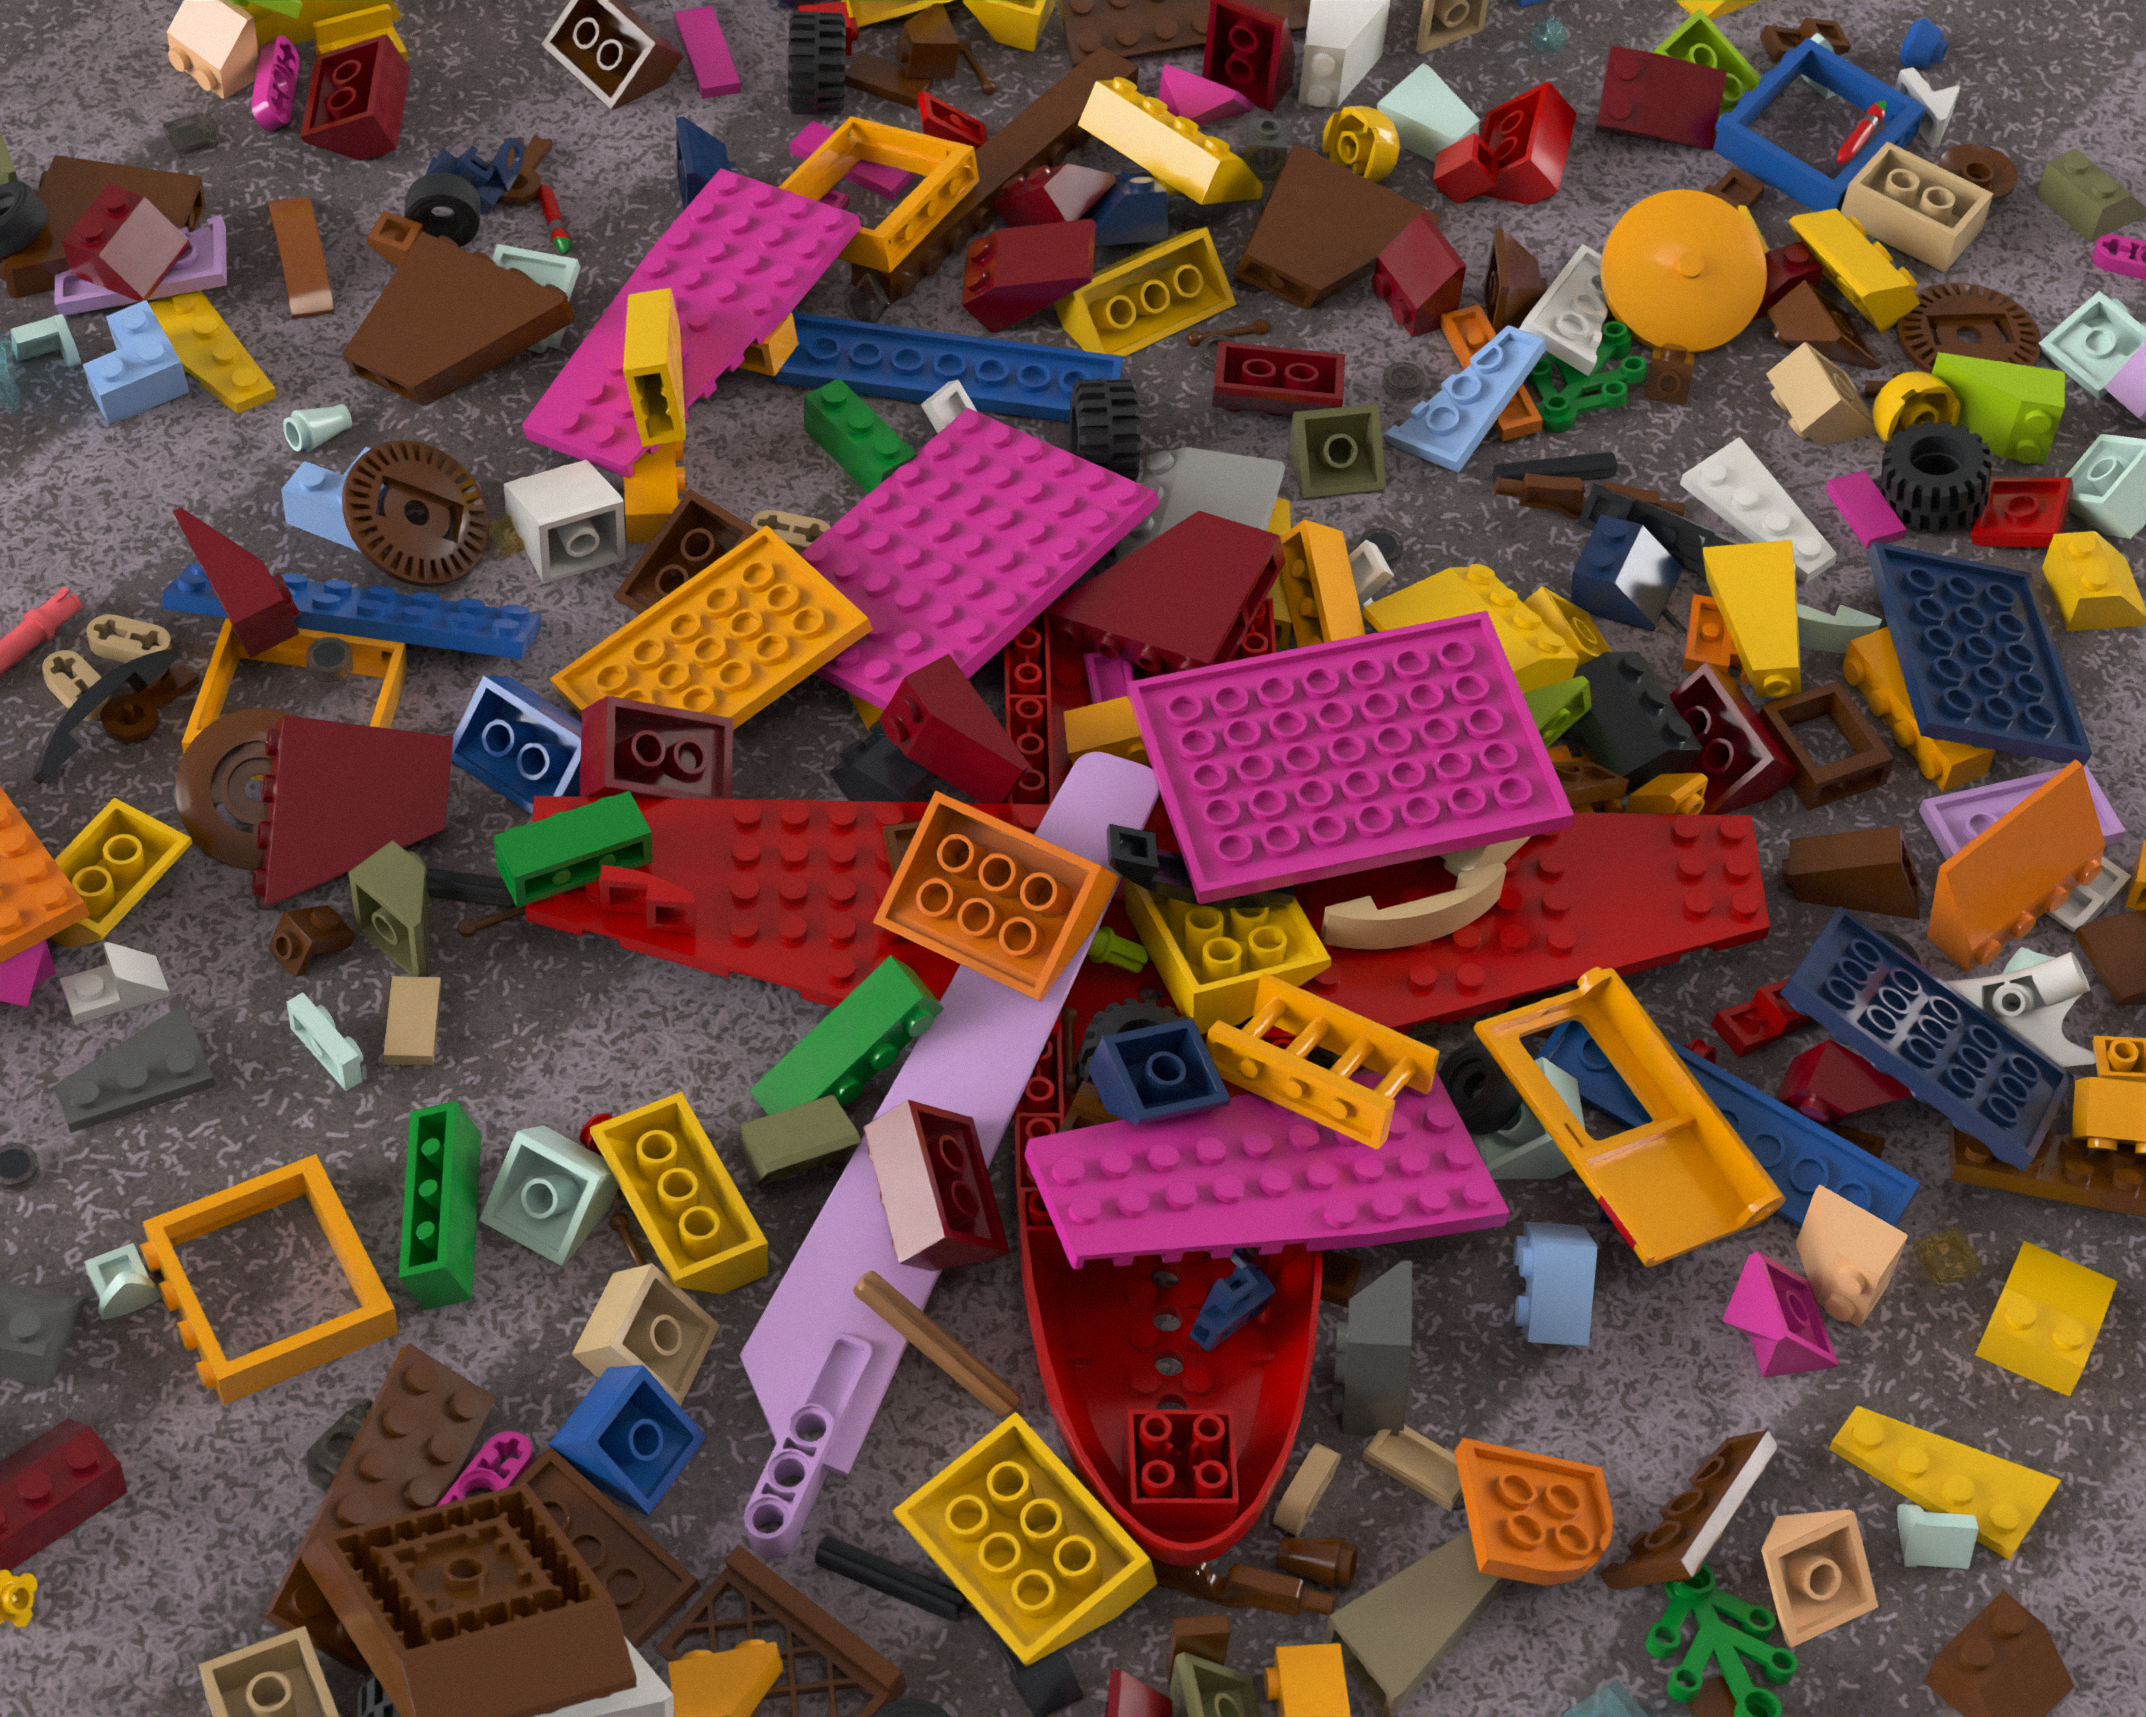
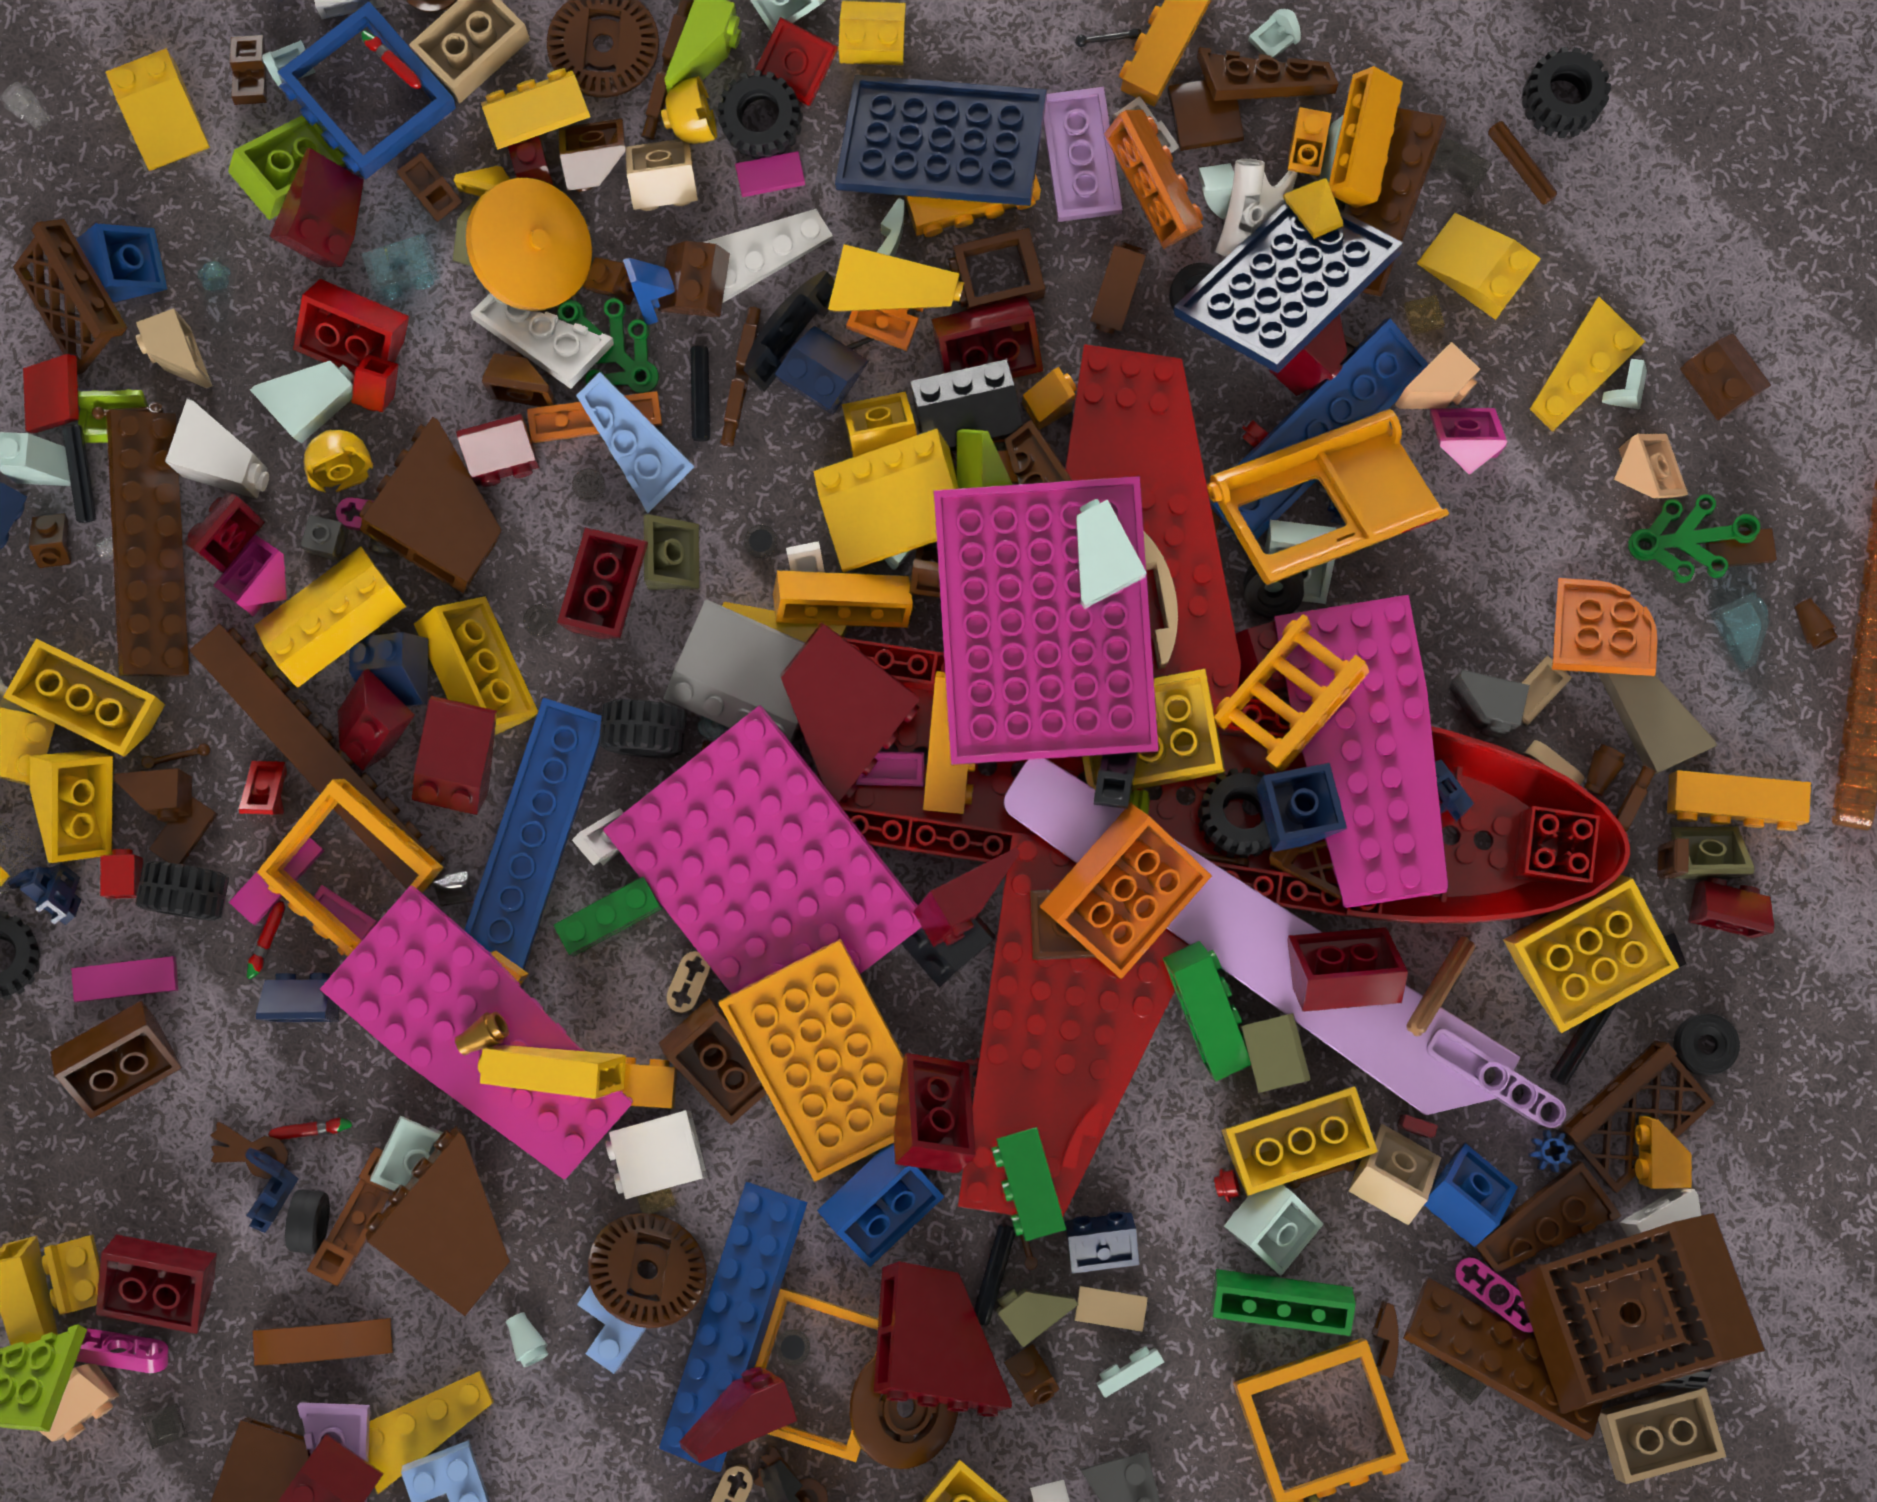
camera: 80 degrees left, 30 degrees up
reddish brown hinge [1187,319,1269,347] -> none
light blue brick [1513,1221,1598,1346] -> none
reddish brown wing [1600,1430,1778,1590] -> none
red slope [1711,978,1813,1058] -> none
none -> red piece [247,901,285,979]
none -> clear light blue brick [361,233,441,300]
none -> pearl gold cone [455,1012,509,1056]
none -> blue slope [623,258,675,325]
none -> reddish brown slope [658,241,730,318]
none -> bracket [1064,1211,1140,1274]
none -> light aqua slope [1076,499,1147,609]
none -> yellow slope [1283,178,1343,239]
none -> reddish brown slope [1371,1301,1399,1378]
none -> dark red tile [1397,1114,1438,1138]
none -> blue gear [1528,1130,1574,1172]

